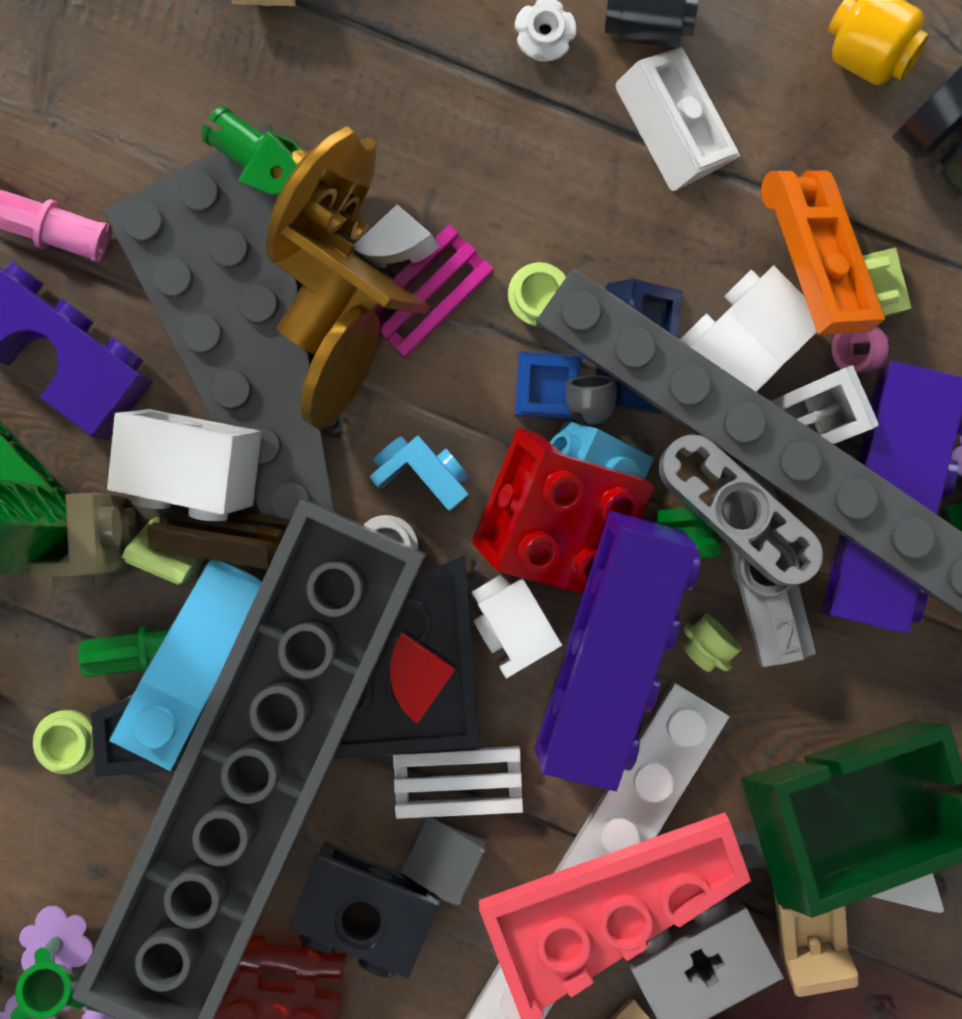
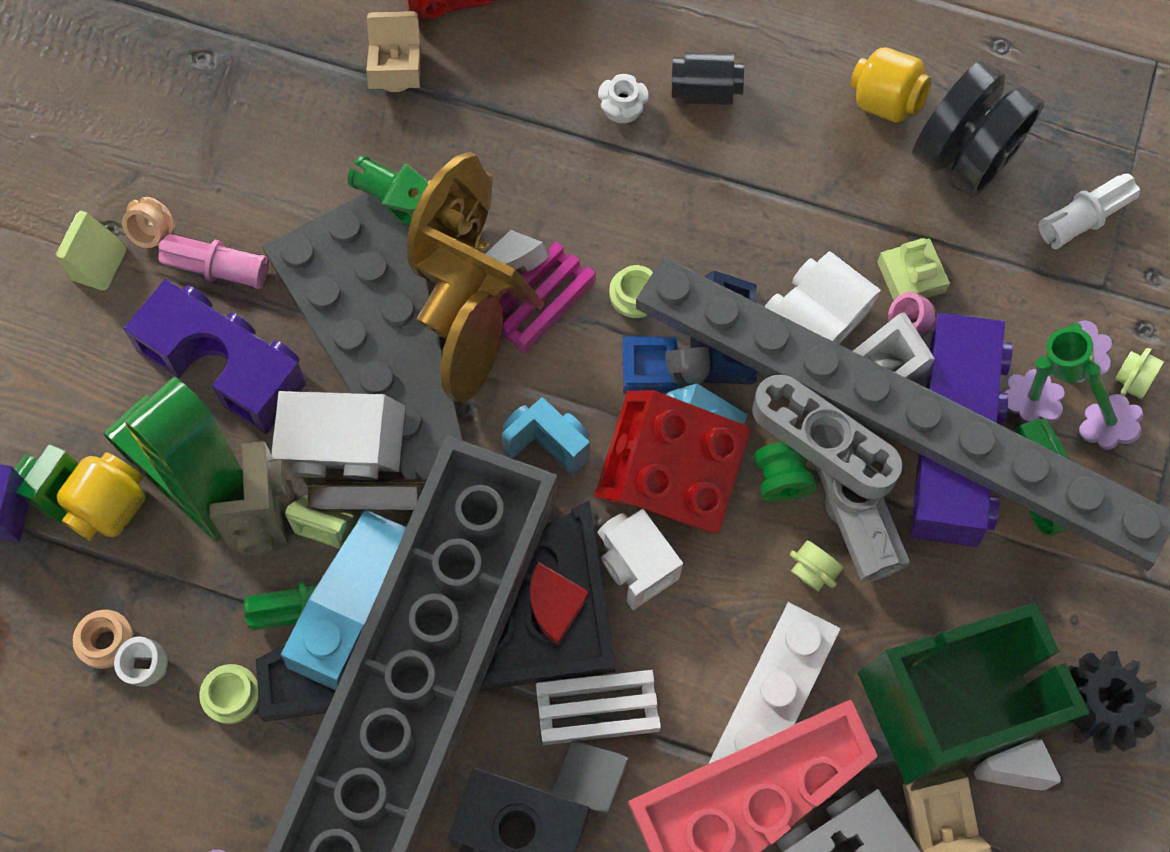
camera: 10 degrees left, 20 degrees down
dark purple brick [534,511,700,792] -> none
white slope [615,47,740,191] -> none
orange plate [761,170,885,335] -> none

